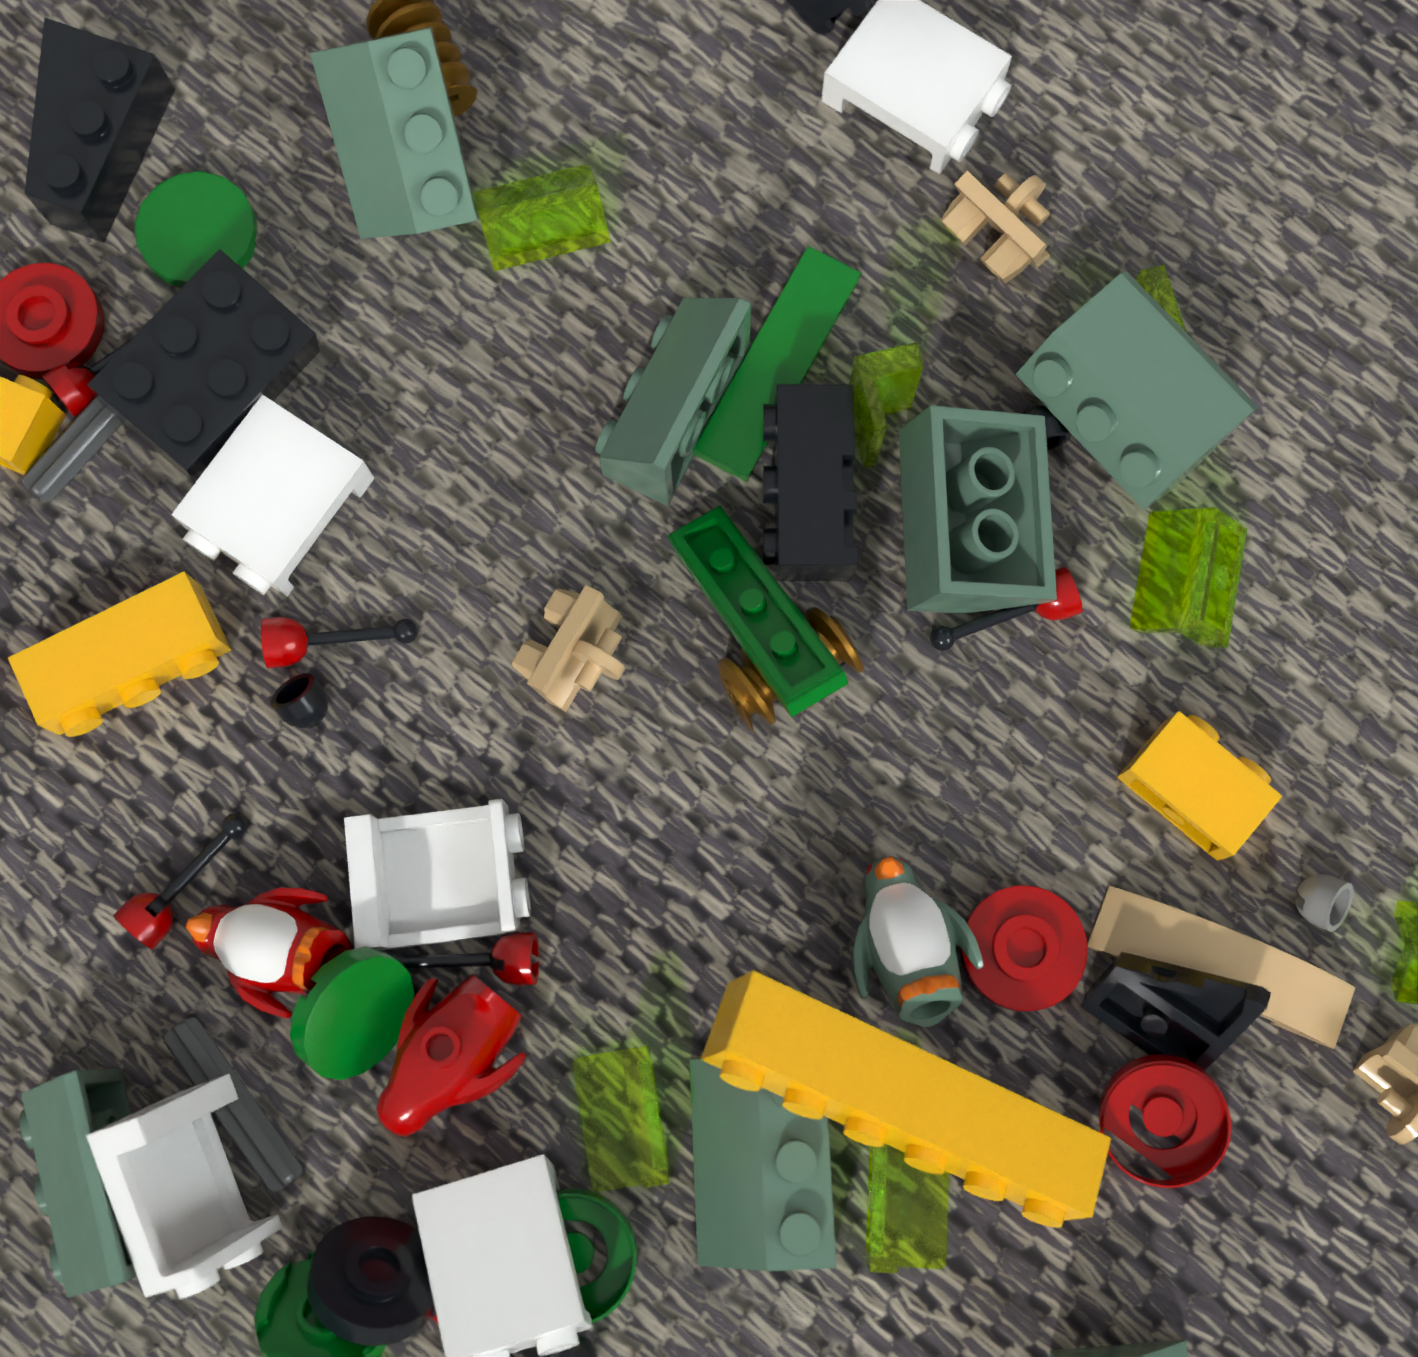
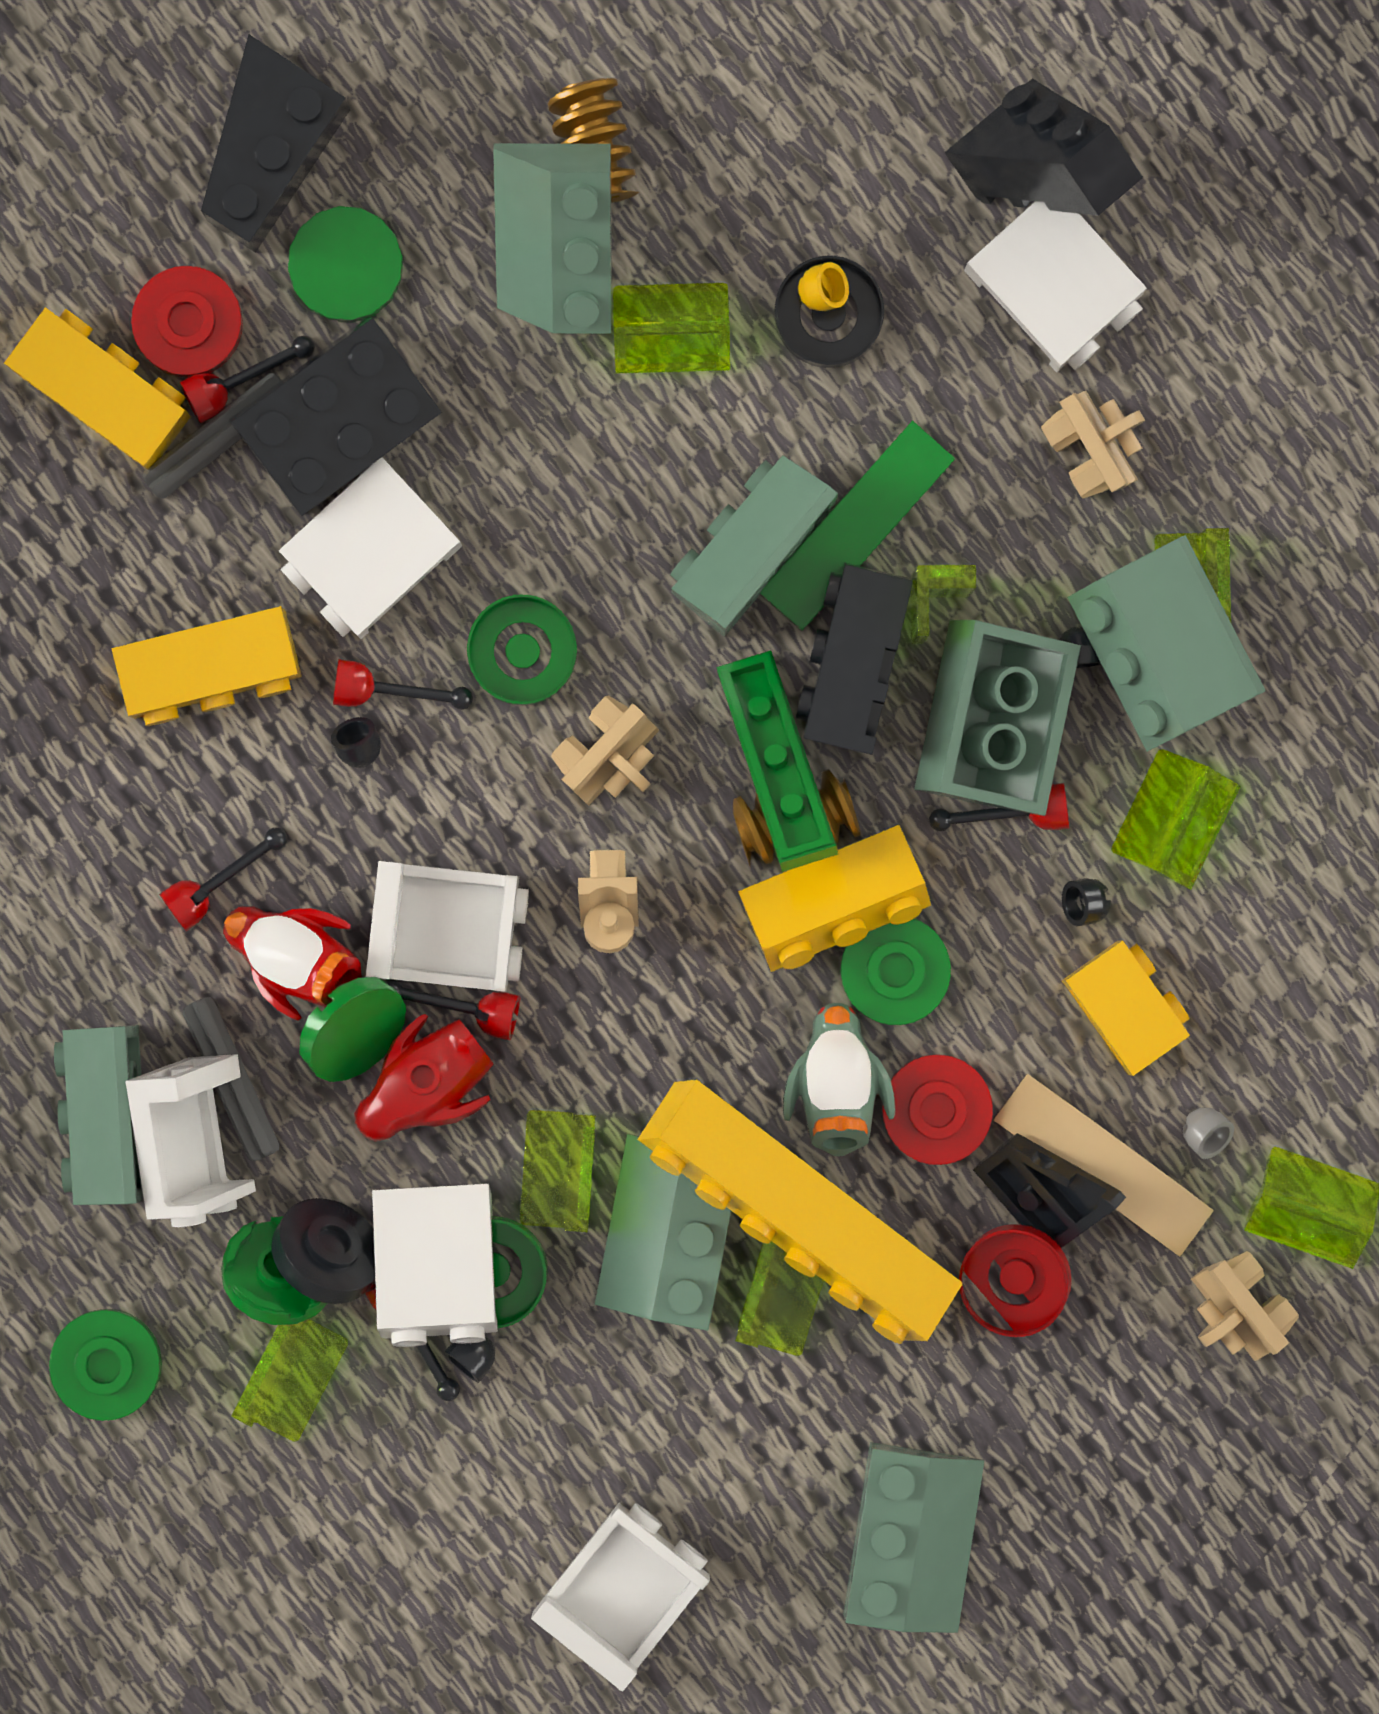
camera: 10 degrees right, 10 degrees up
none -> green piece [467,594,577,706]
none -> tan hips [578,850,639,953]
none -> yellow brick [738,825,931,972]
none -> black piece [774,256,884,368]
none -> yellow hinge [798,262,849,311]
none -> green piece [840,919,951,1025]
none -> black hinge [1062,878,1112,926]

